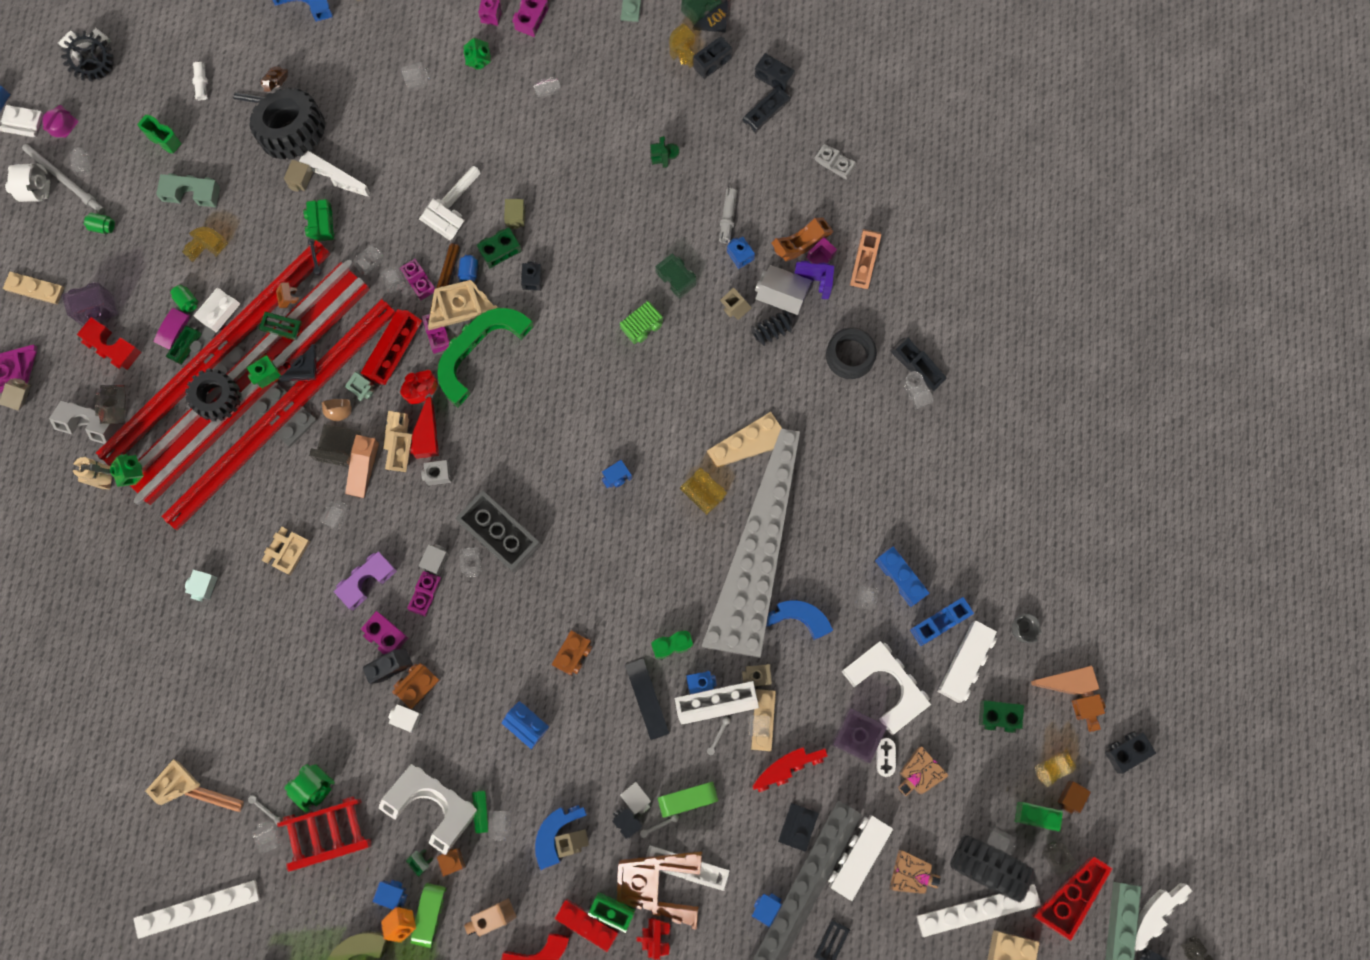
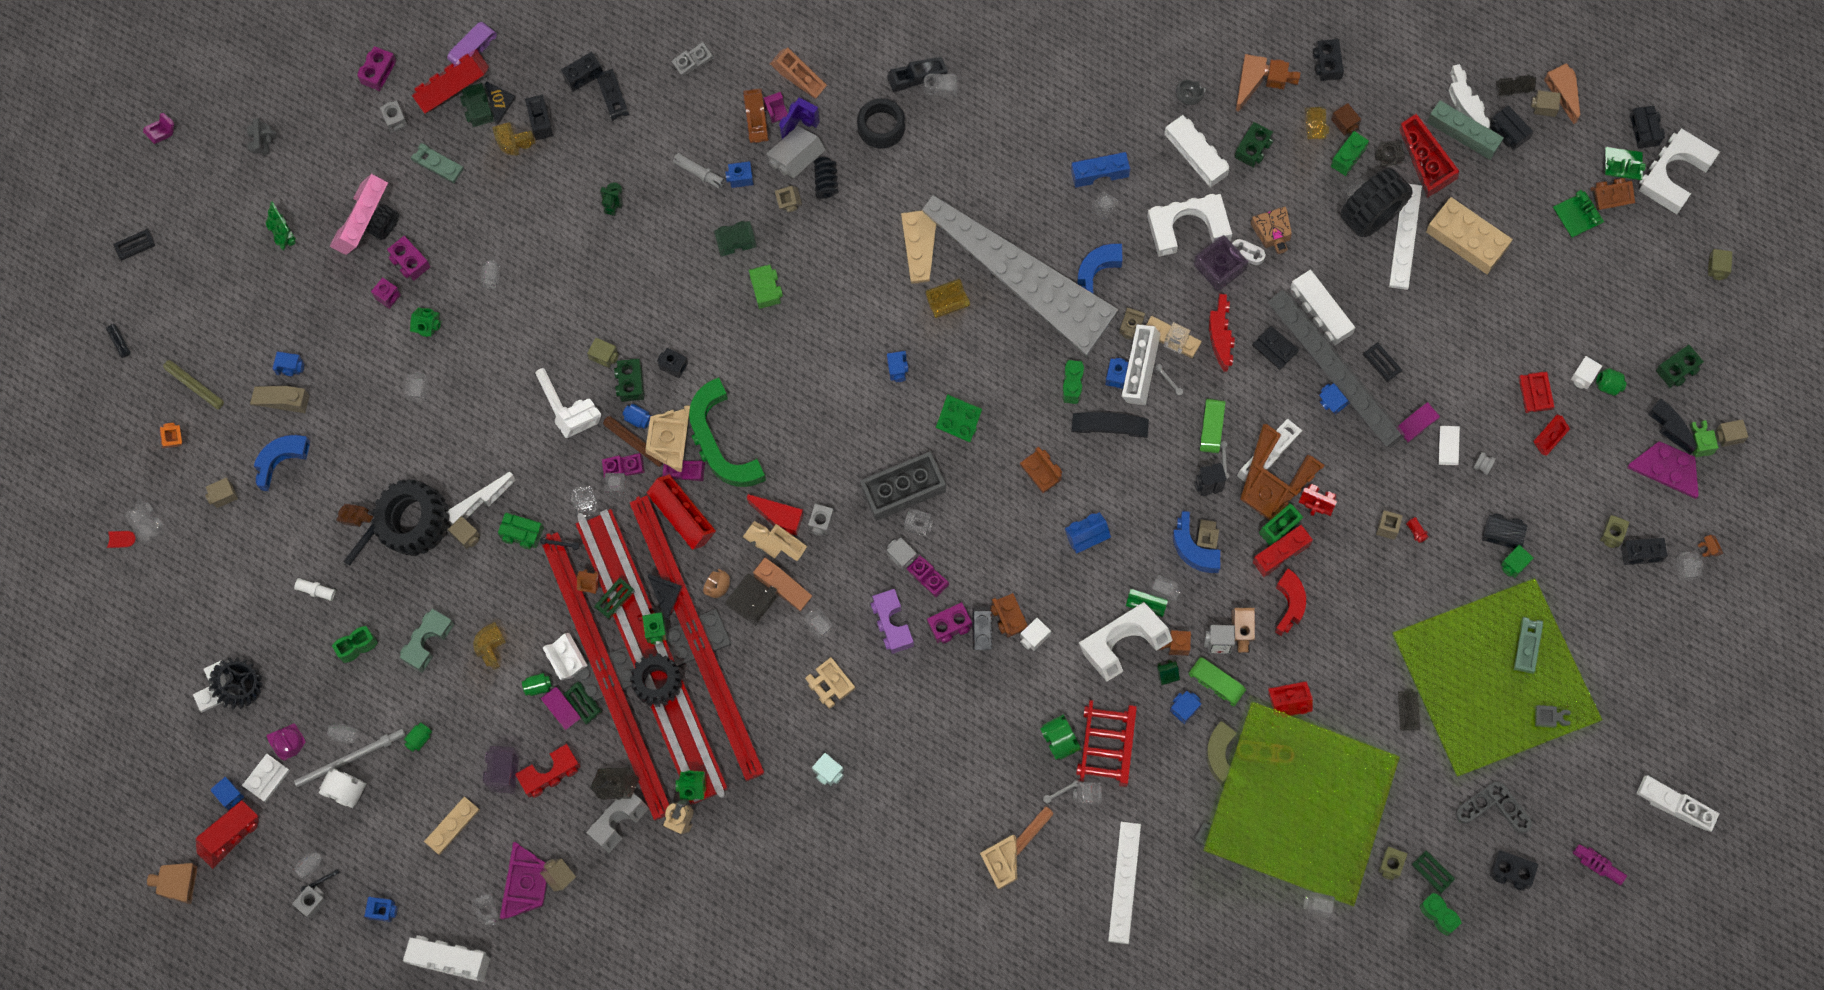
camera: 60 degrees left, 5 degrees down
sand green bracket [345,371,376,401] -> none
orange brick [381,907,416,943] -> none
red plate [400,370,438,404] -> none
white brick [620,782,651,815] -> none
medium nougat torso [890,850,941,894] -> none
blue arch [910,597,974,647] -> none
none -> green hinge [936,394,982,442]
none -> light grey brick [1204,625,1234,654]

